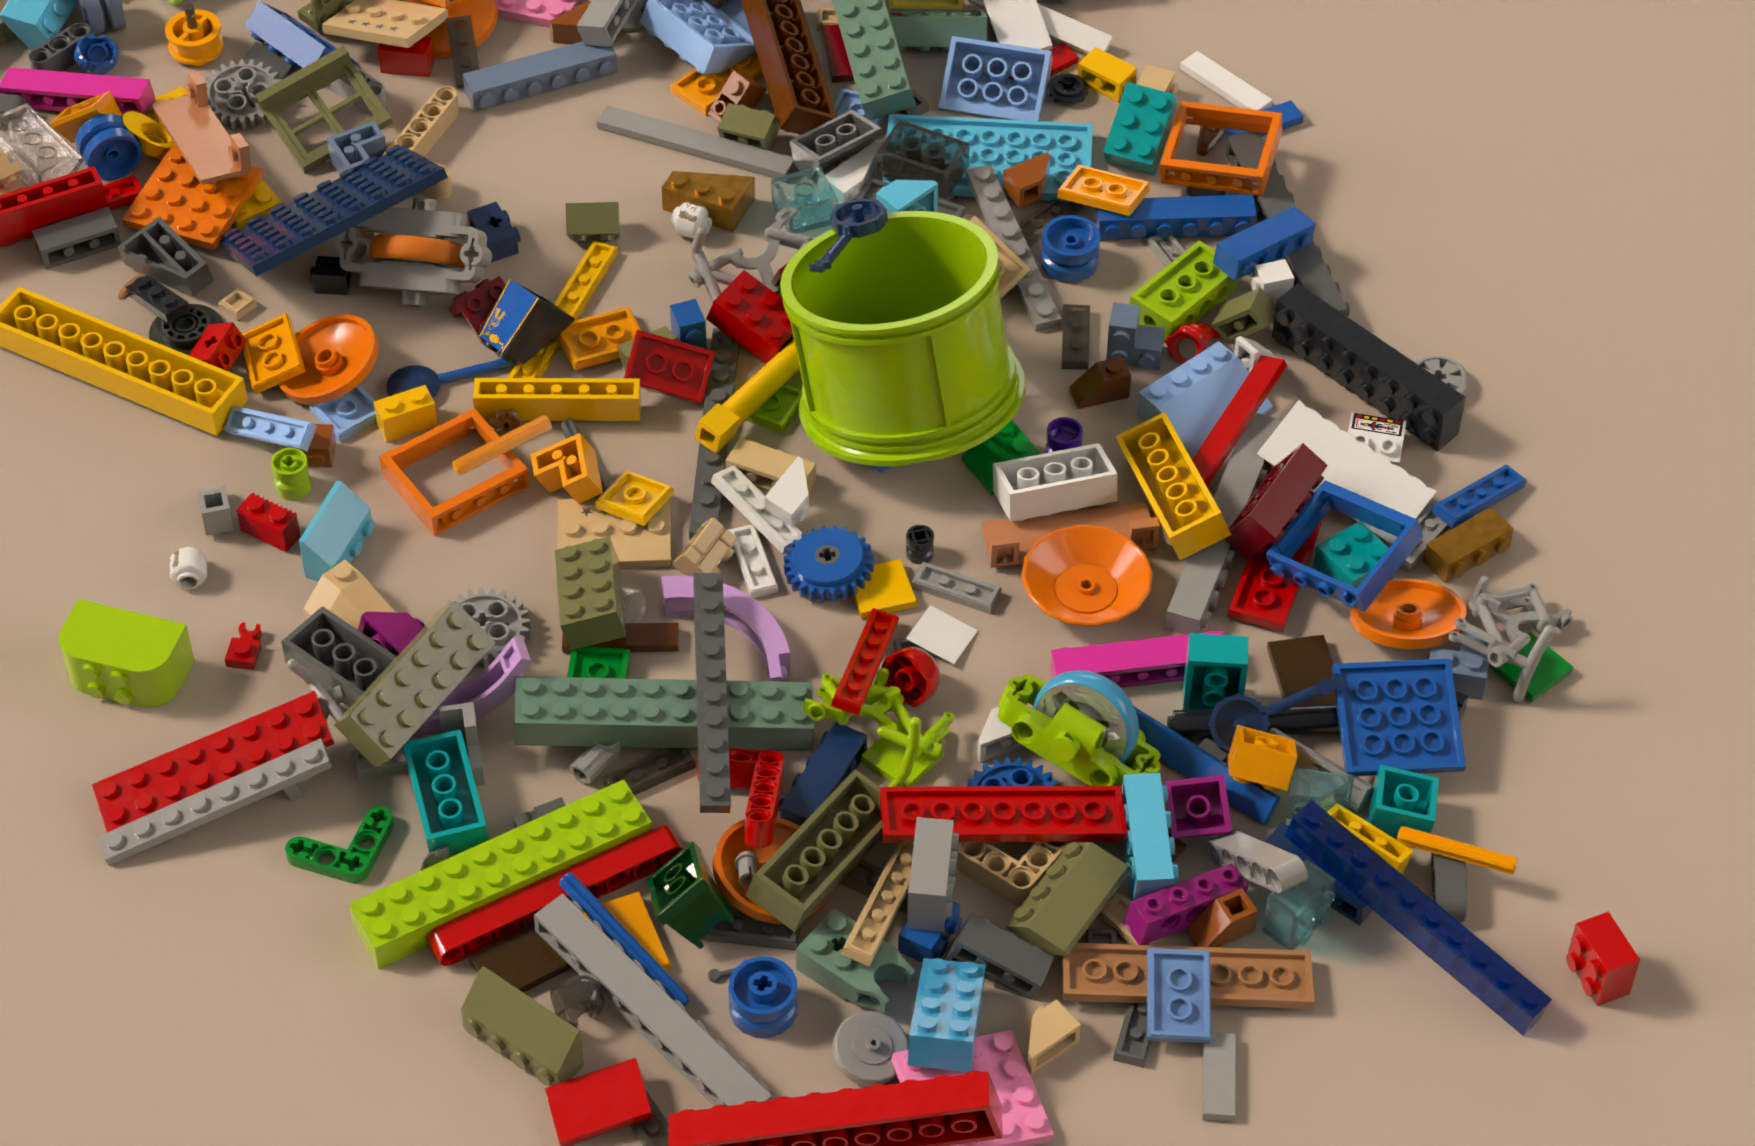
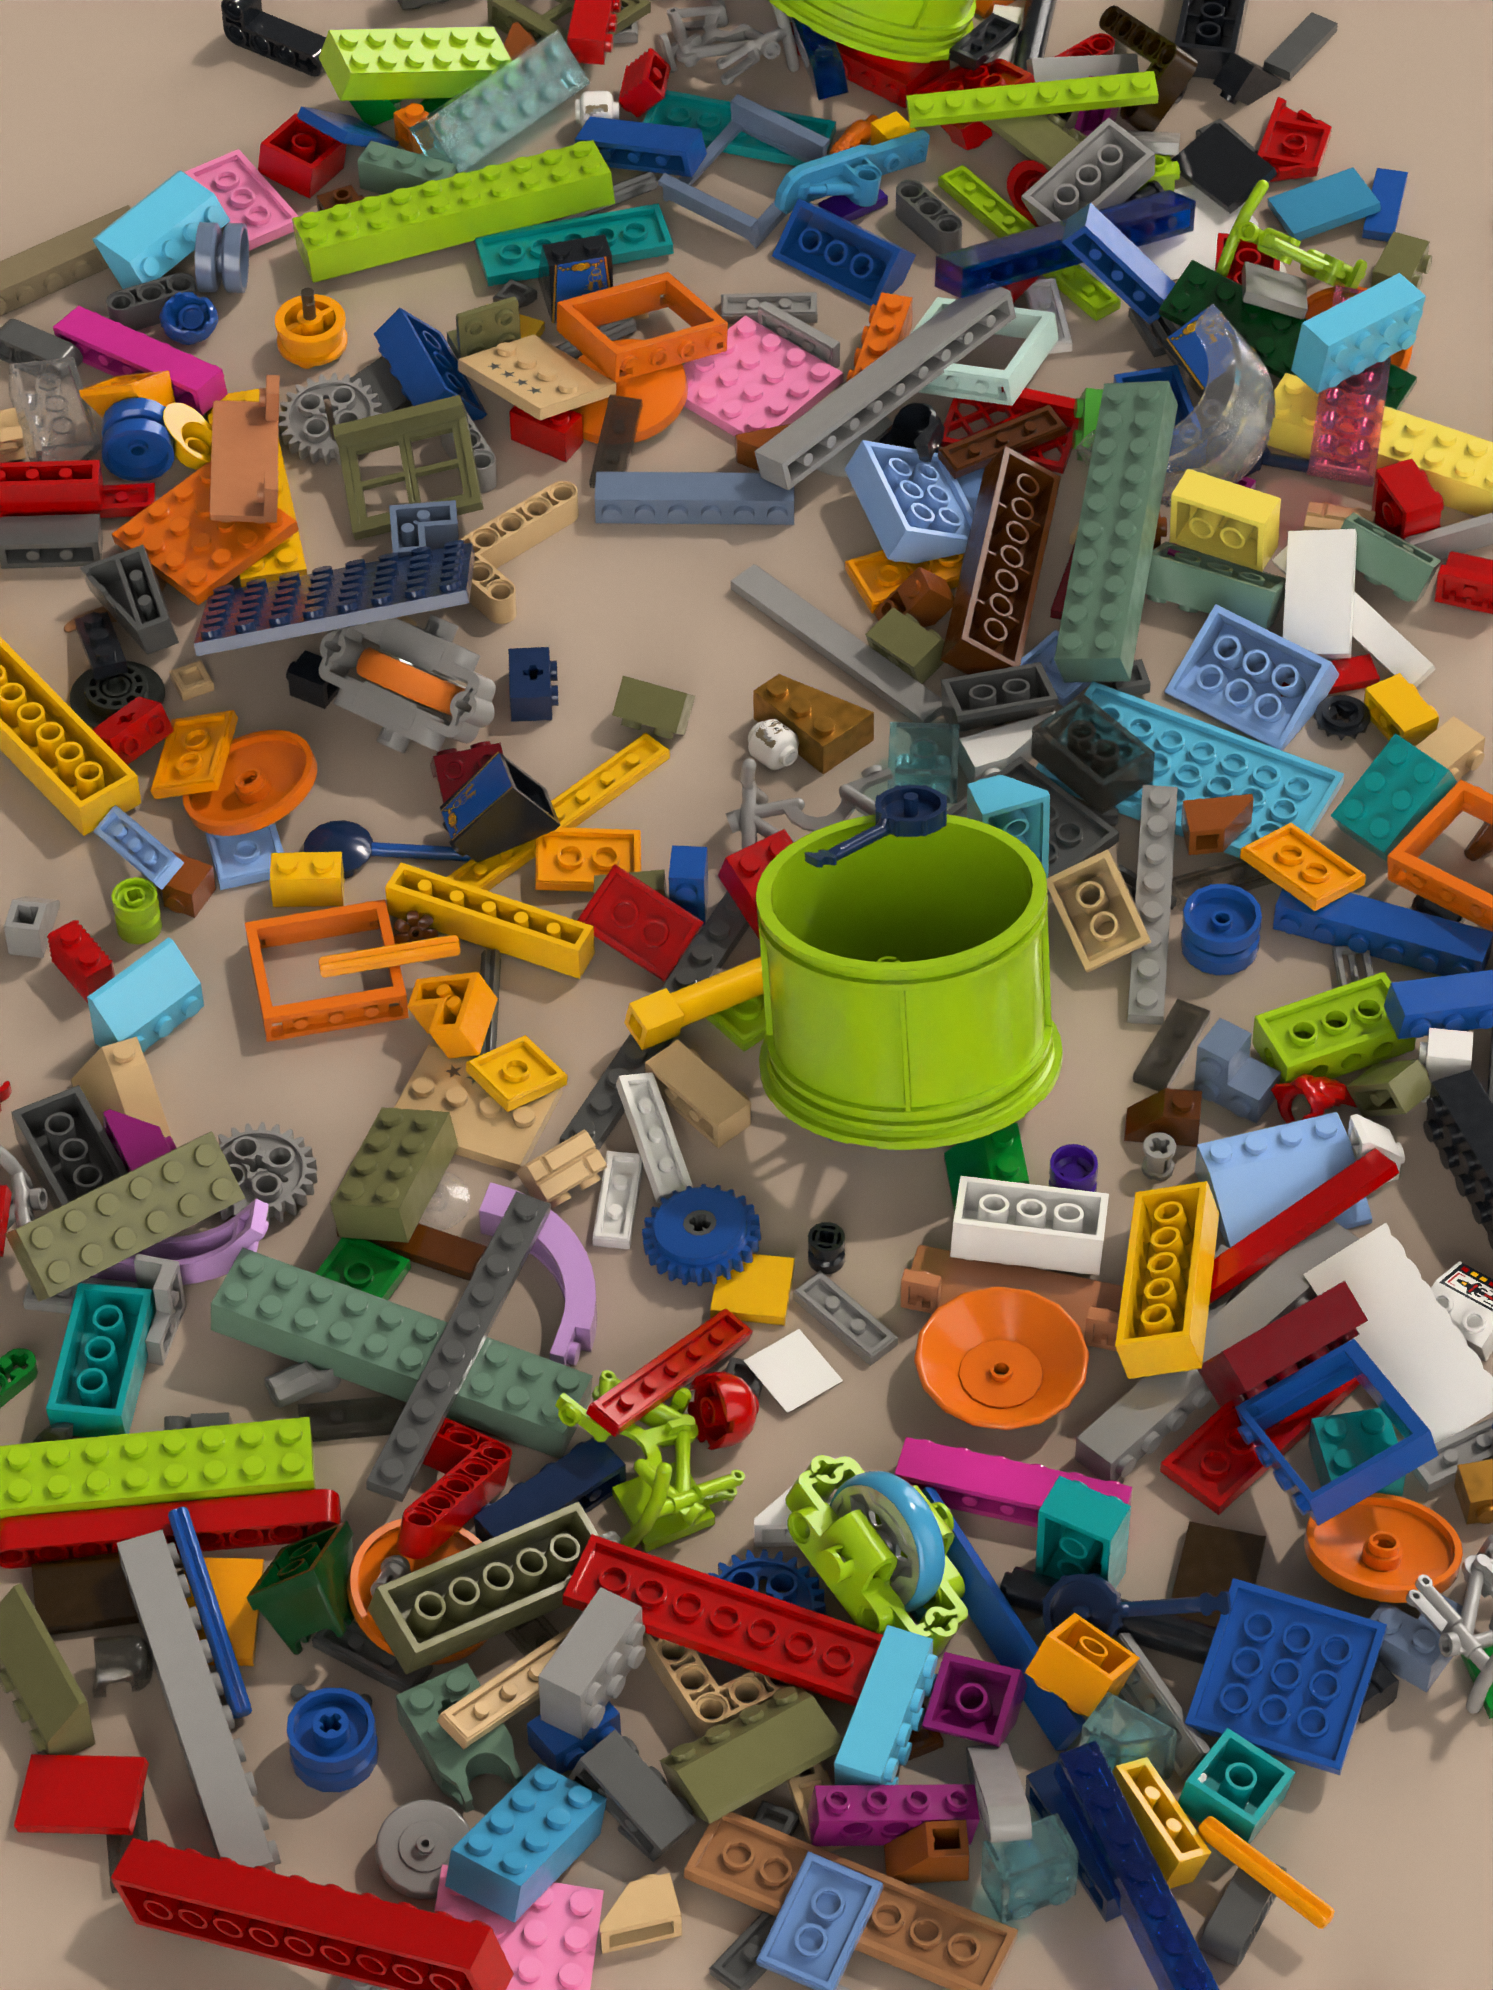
camera: 25 degrees right, 0 degrees up
white slope [764,456,810,527] -> none
none -> light grey bush [1142,1133,1176,1181]

